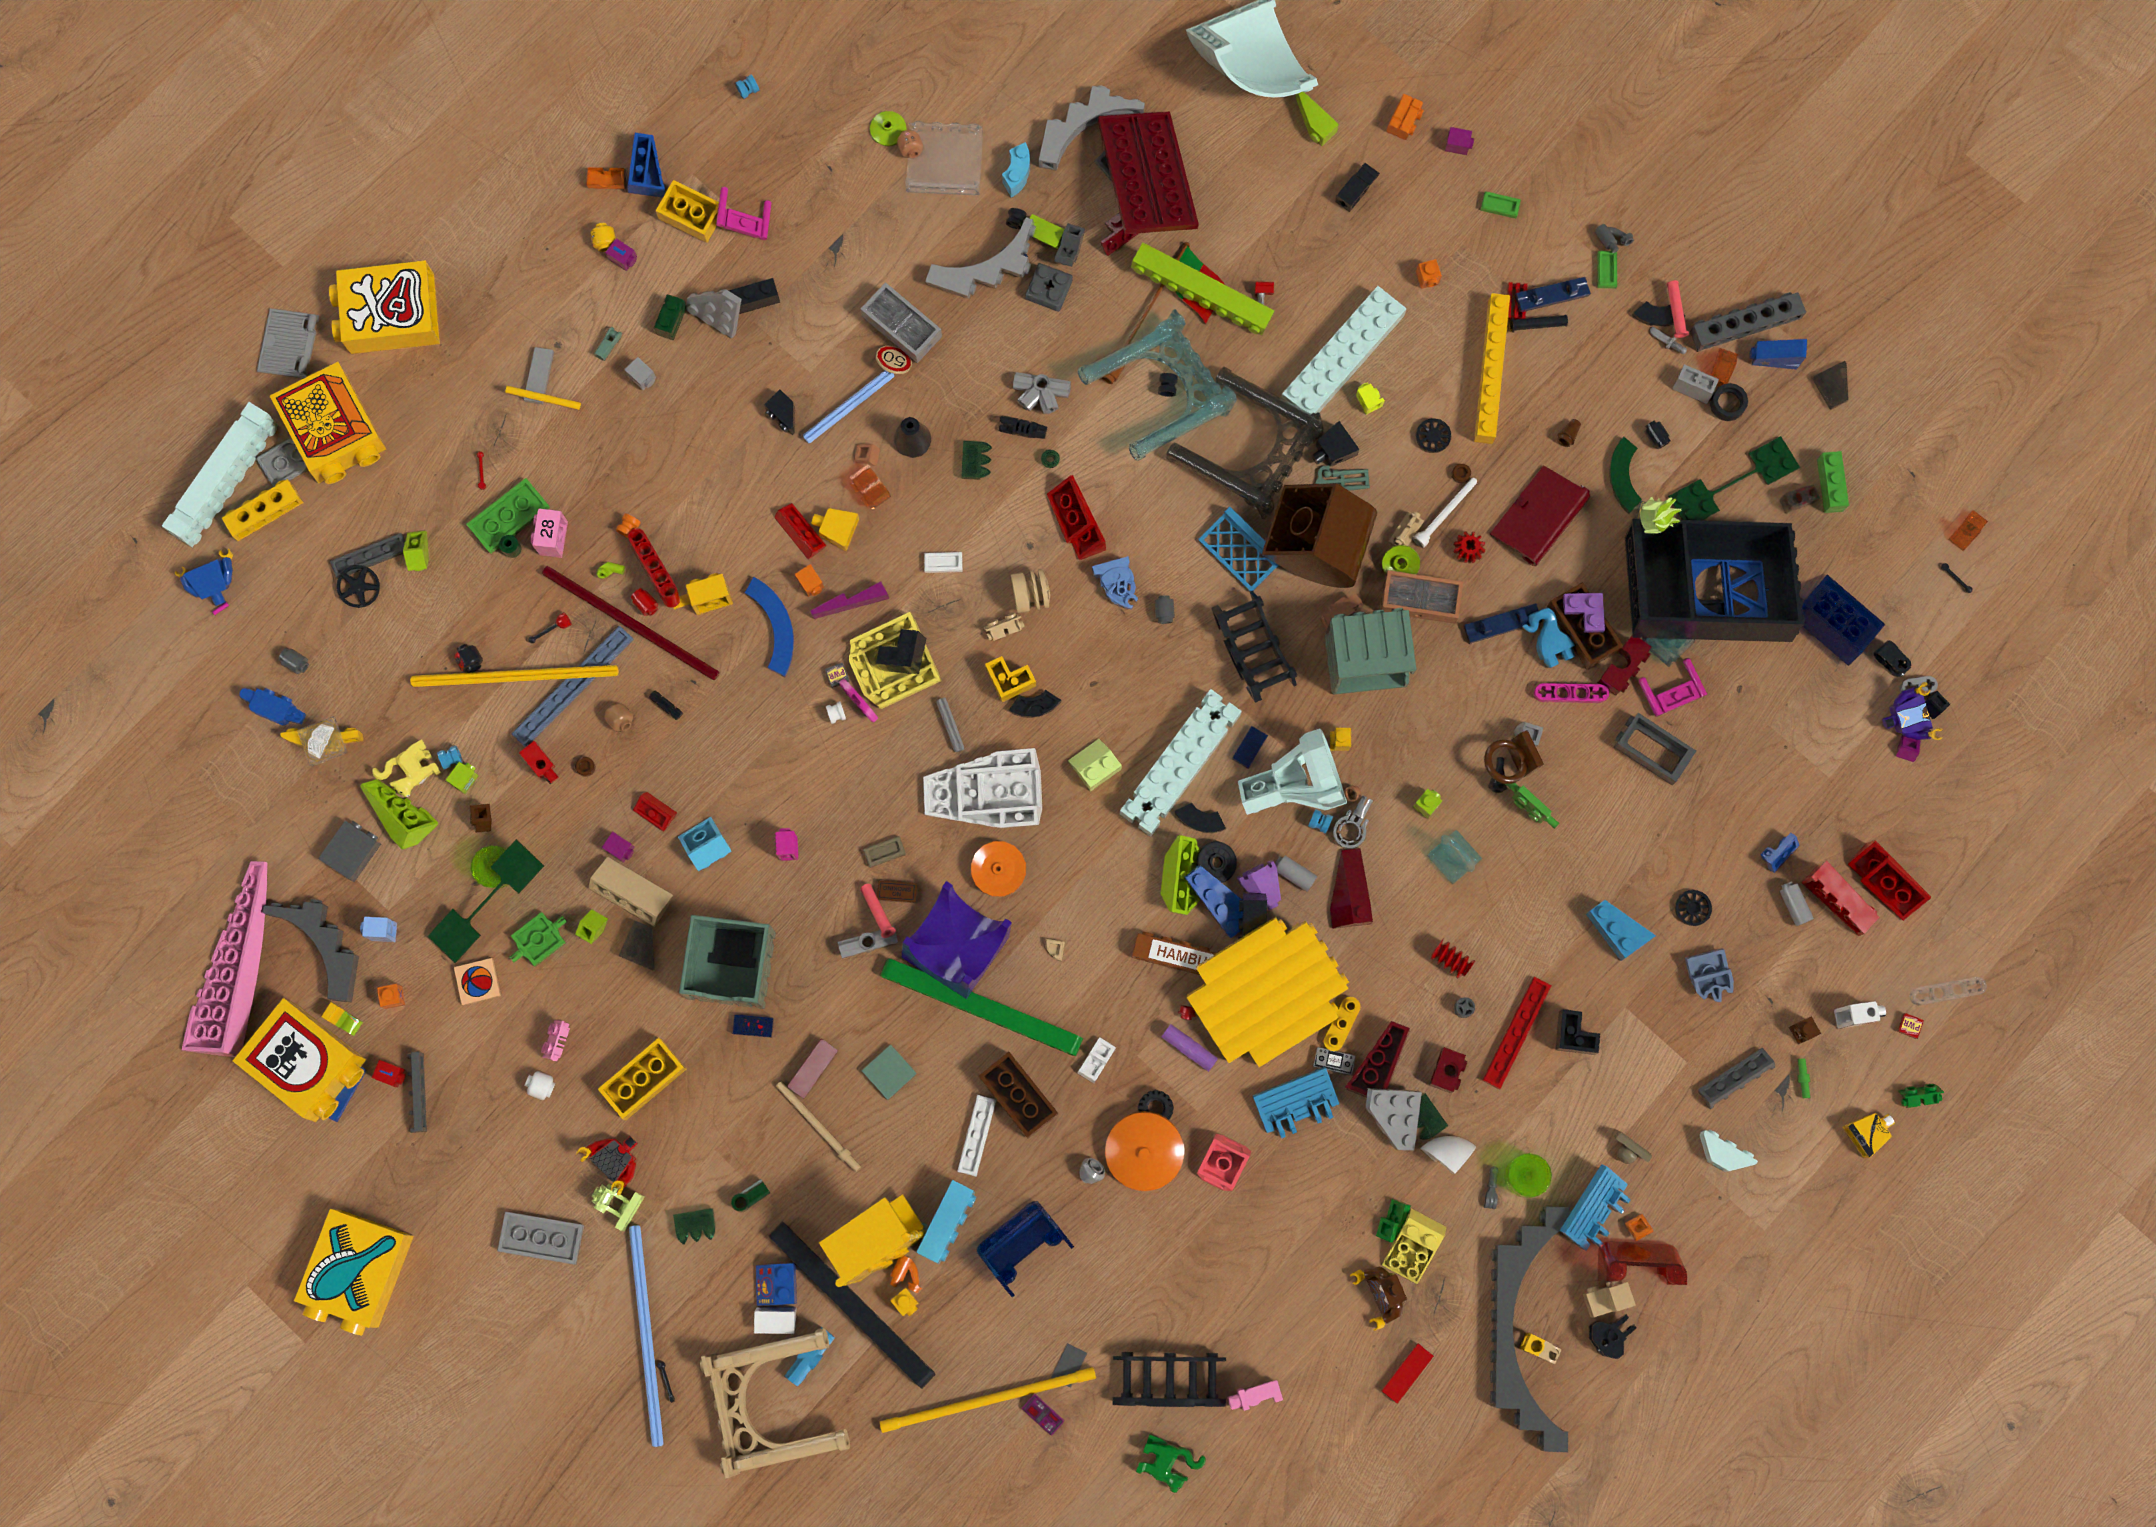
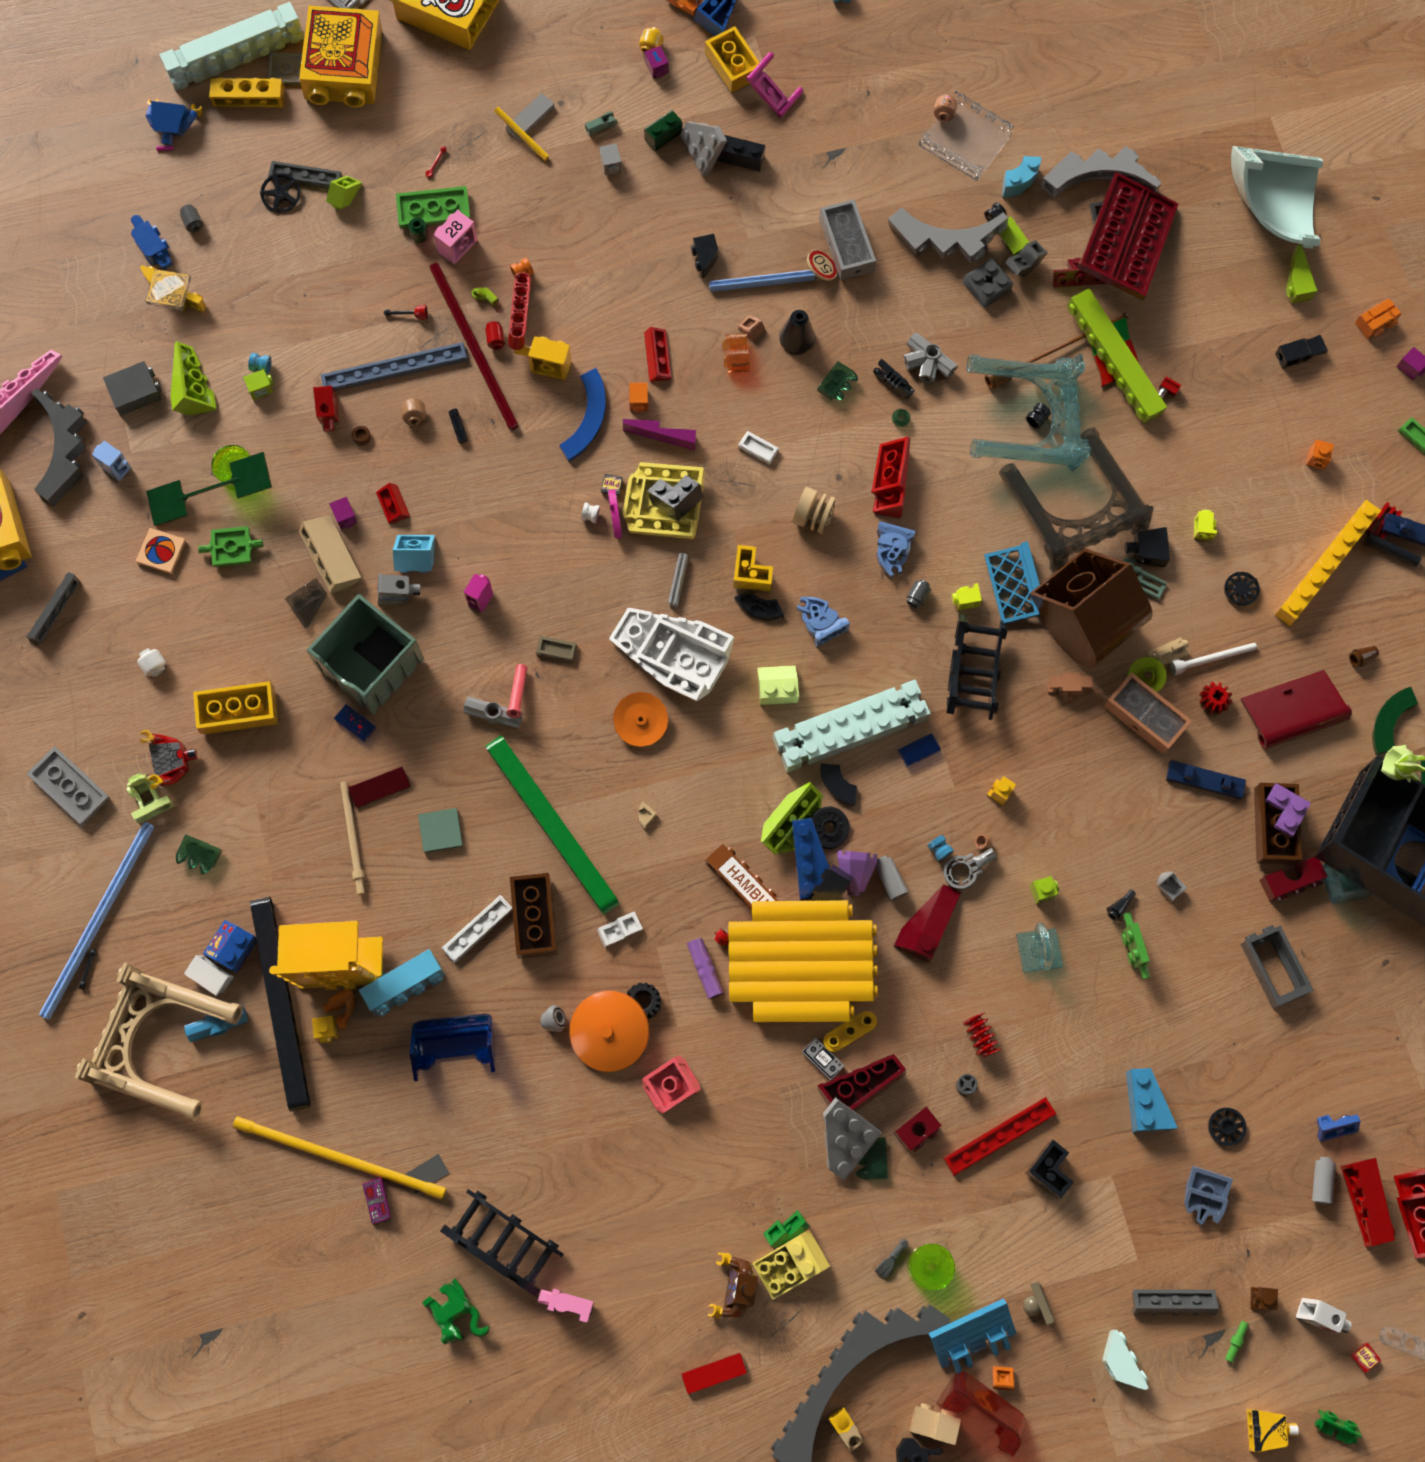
camera: 30 degrees right, 5 degrees down
leg [321,1002,363,1036] -> none
light yellow animal [372,739,441,797] -> none
red brick [372,1060,406,1088] -> none
orange brick [377,984,405,1009] -> none
yellow axle [410,665,619,687] -> none
black head [454,644,483,673] -> none
reddish brown brick [470,804,492,833] -> none
bright pink hinge [541,1020,570,1062] -> none
lime brick [575,909,608,944] -> none
dark green piece [731,1179,770,1212] -> none
yellow torso [811,508,859,551] -> none
lime dish [870,111,907,146] -> none
reddish brown tile [877,880,917,903] -> none
dark purple piece [901,881,1012,999] -> none
tan hinge [984,612,1025,641] -> none
light aqua plate [1238,729,1347,815] -> none
dark azure hinge [1252,1067,1339,1138] -> none
light aqua brick [1281,286,1406,424] -> none
sand green piece [1325,608,1416,695] -> none
white brick [1420,1136,1476,1174] -> none
reddish brown tile [1452,464,1471,483] -> none
reddish brown tile [1484,730,1544,784] -> none
dark azure hips [1523,607,1575,668] -> none
dark pink beam [1533,683,1609,703] -> none
dark pink plate [1639,658,1707,717] -> none
none -> light grey torso [377,574,420,605]
none -> medium blue piece [797,597,850,647]
none -> neon yellow brick [952,583,982,611]

